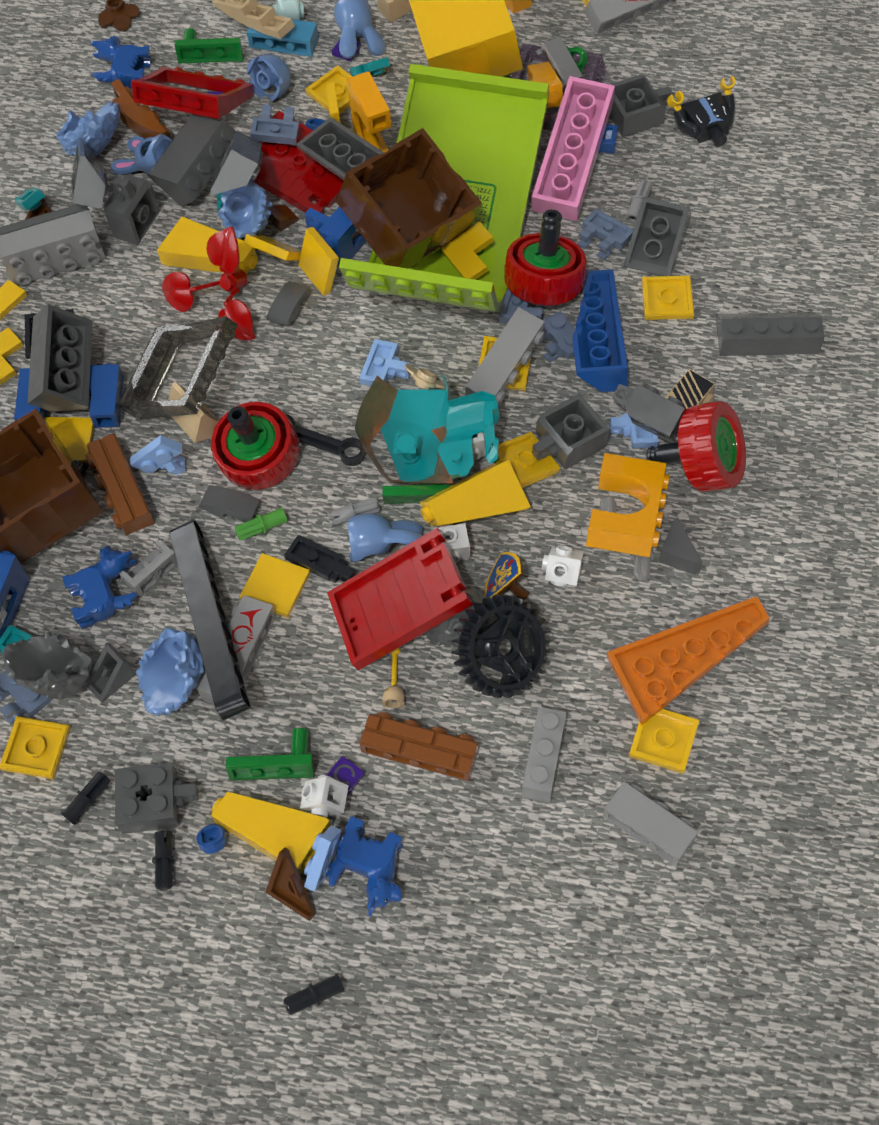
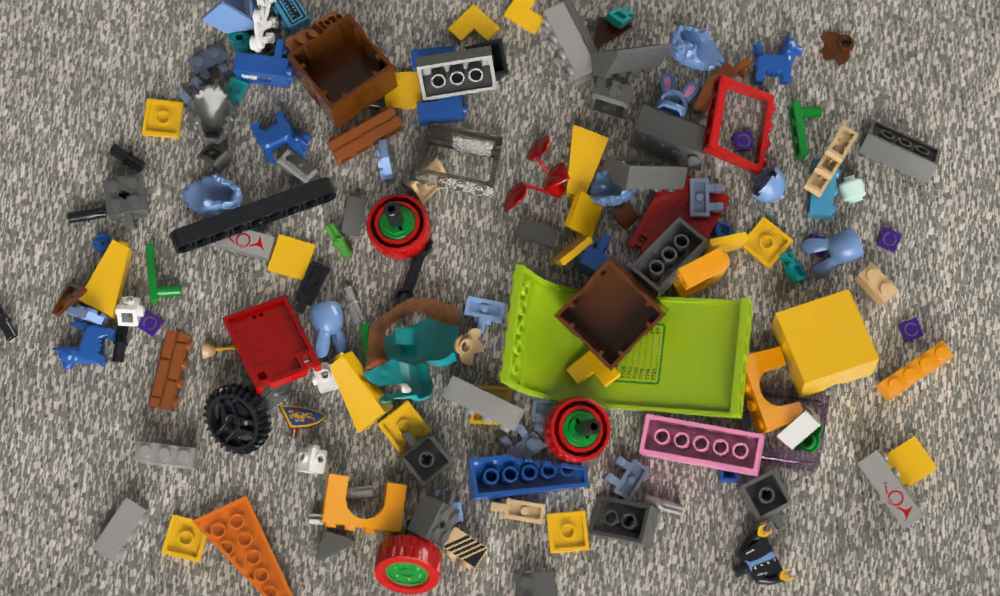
camera: 80 degrees right, 15 degrees up
none -> black axle [112,325,129,363]
none -> tan hinge [490,498,546,525]

